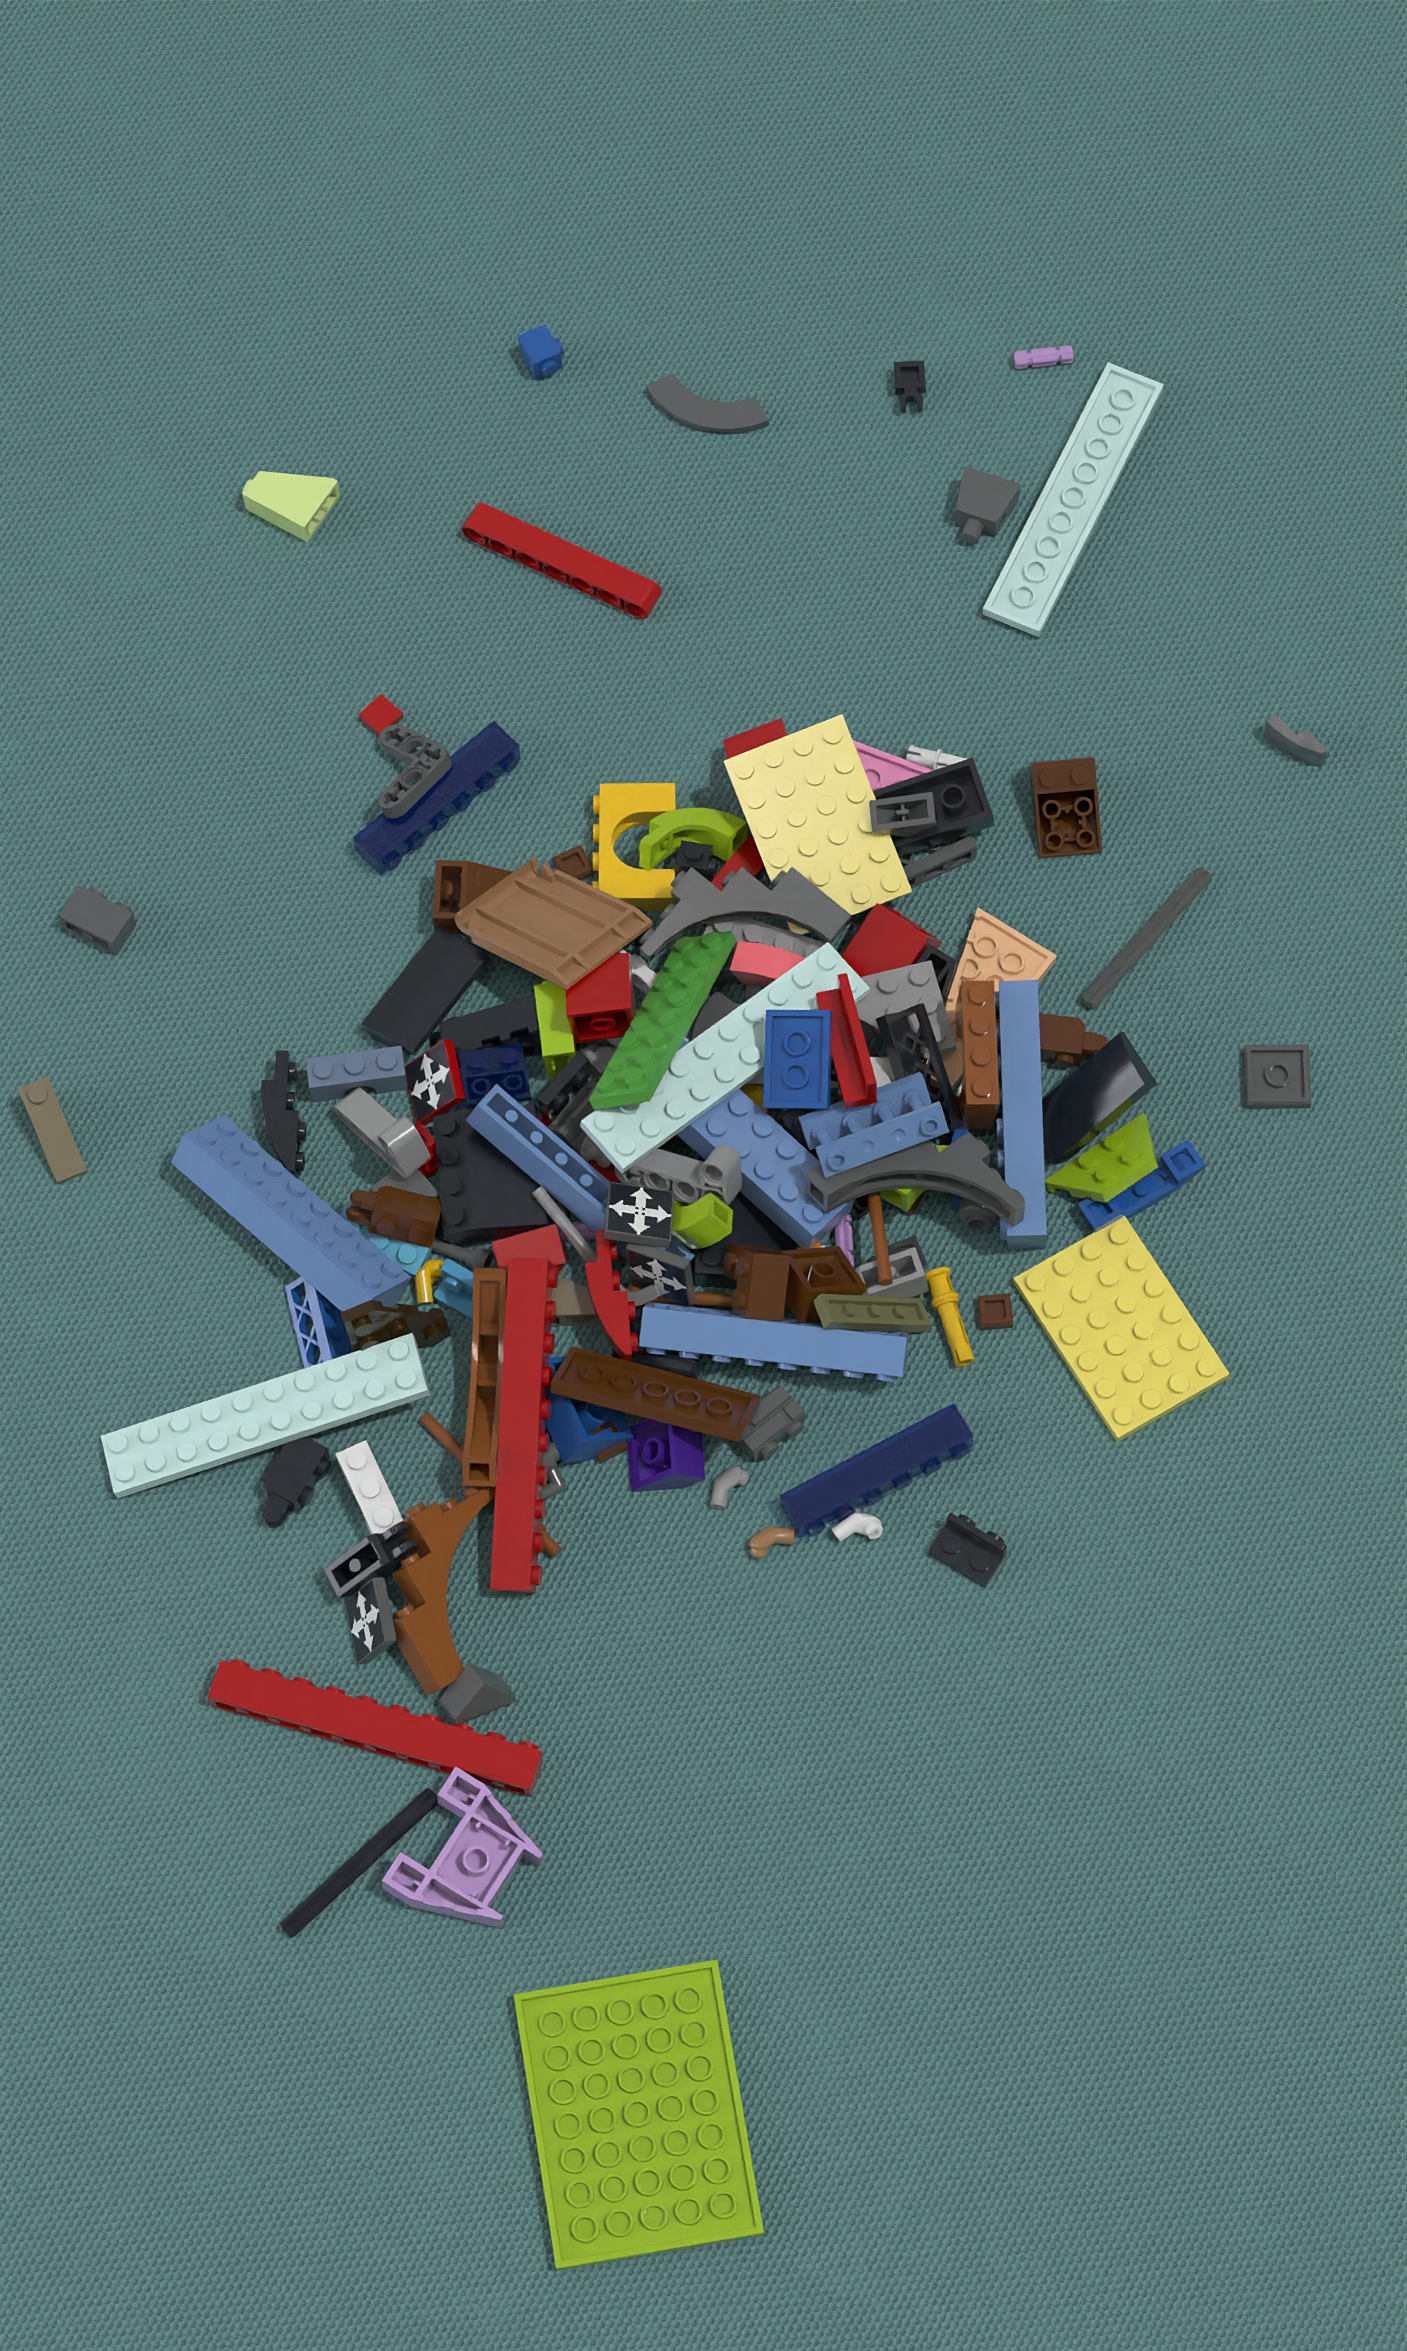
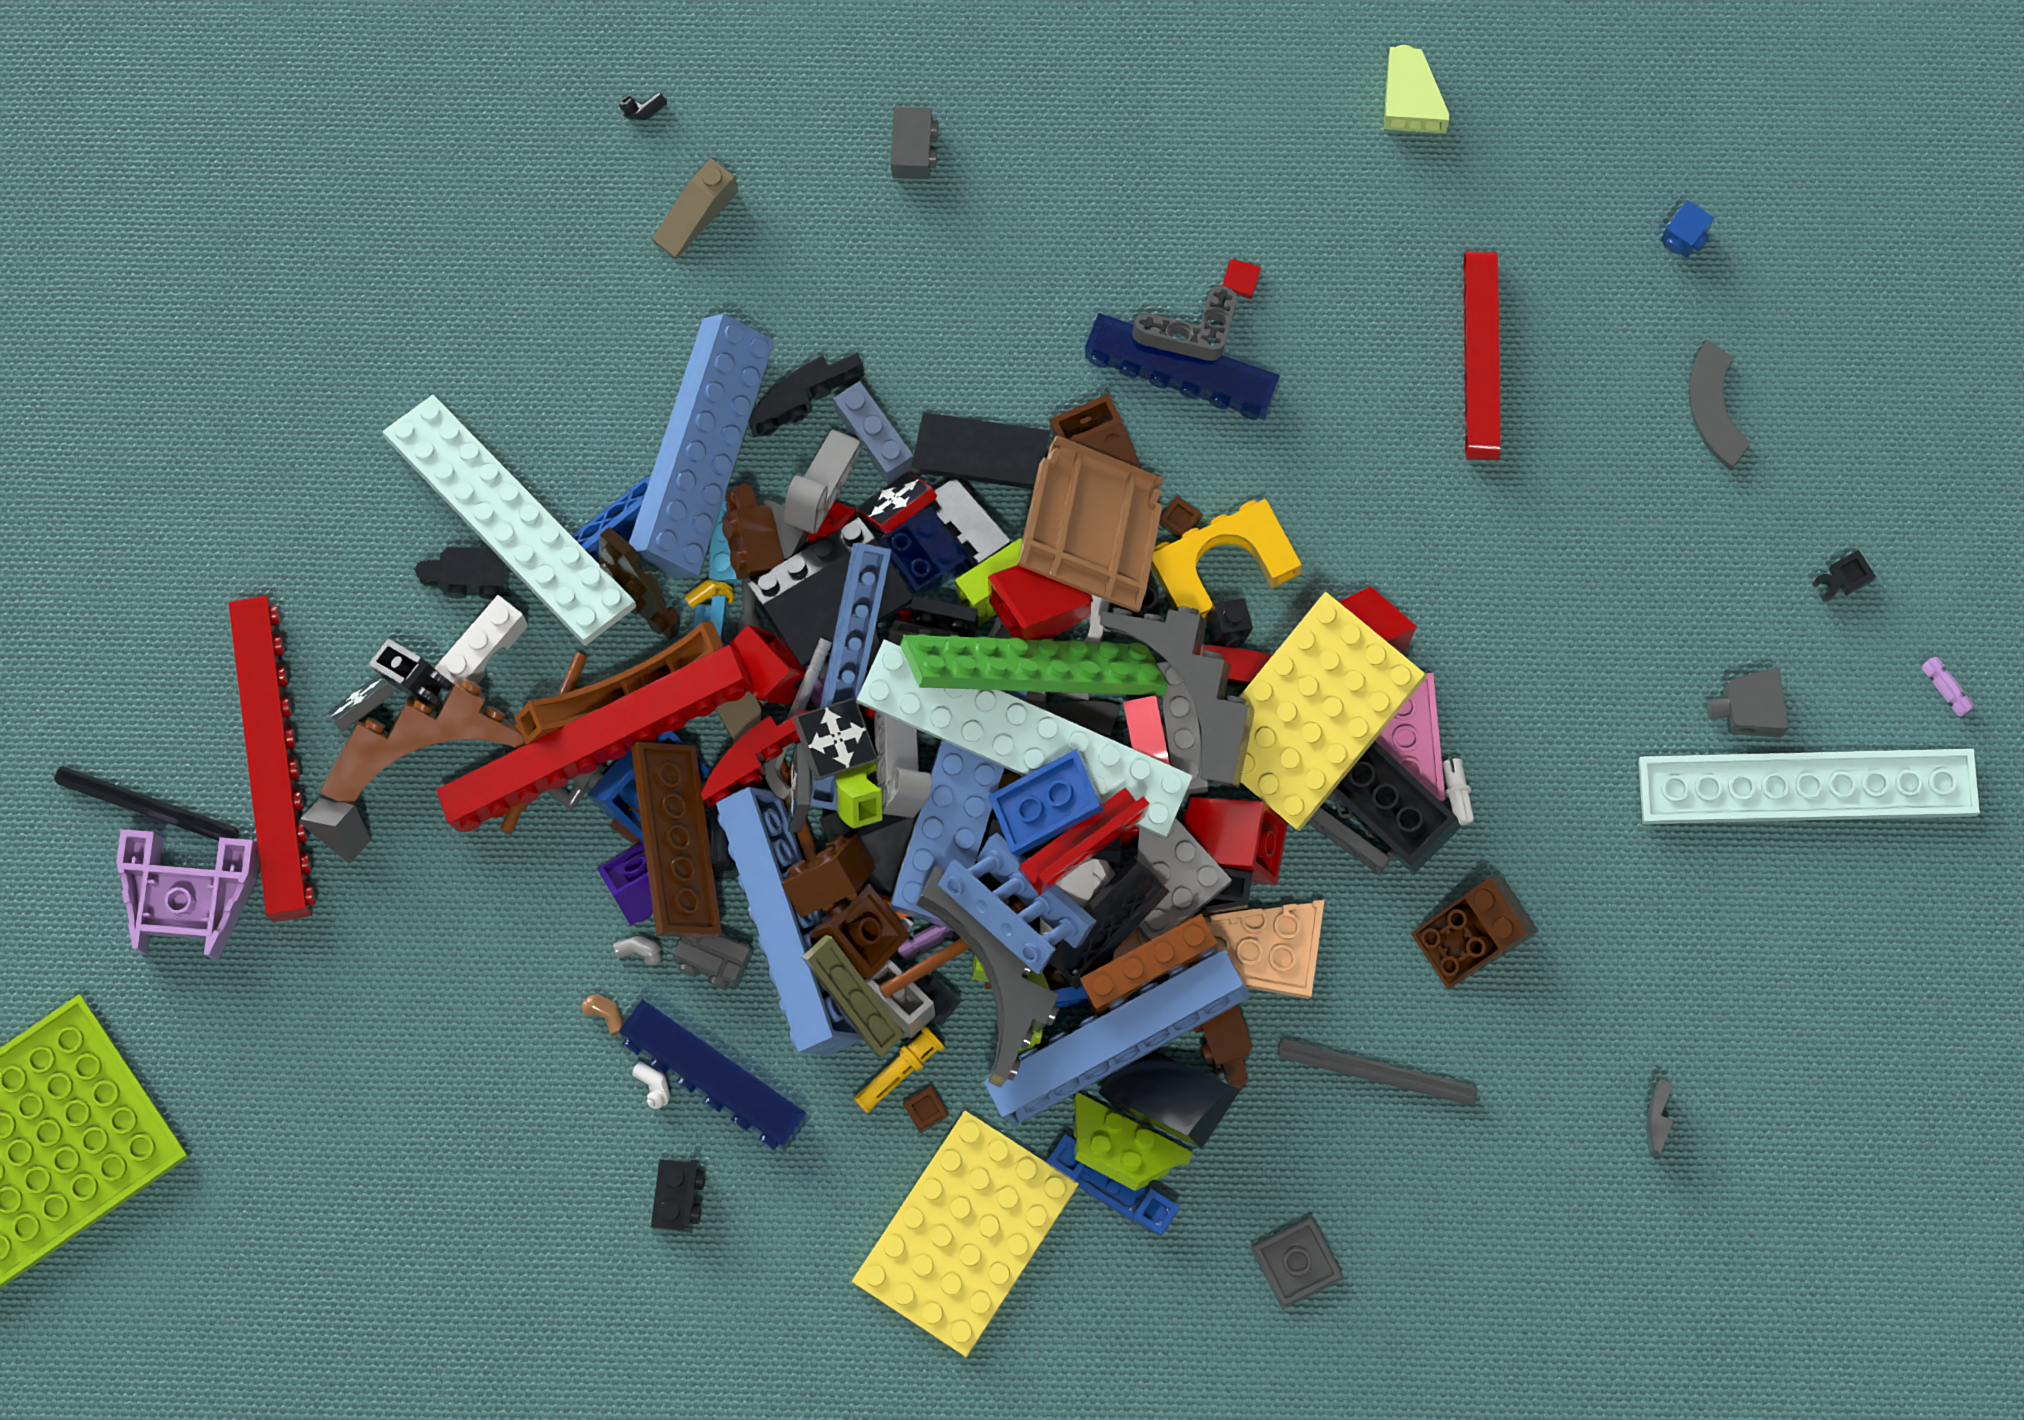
camera: 65 degrees right, 5 degrees up
lime arch [639,808,748,871] -> none
dark grey slope [869,792,936,837] -> none

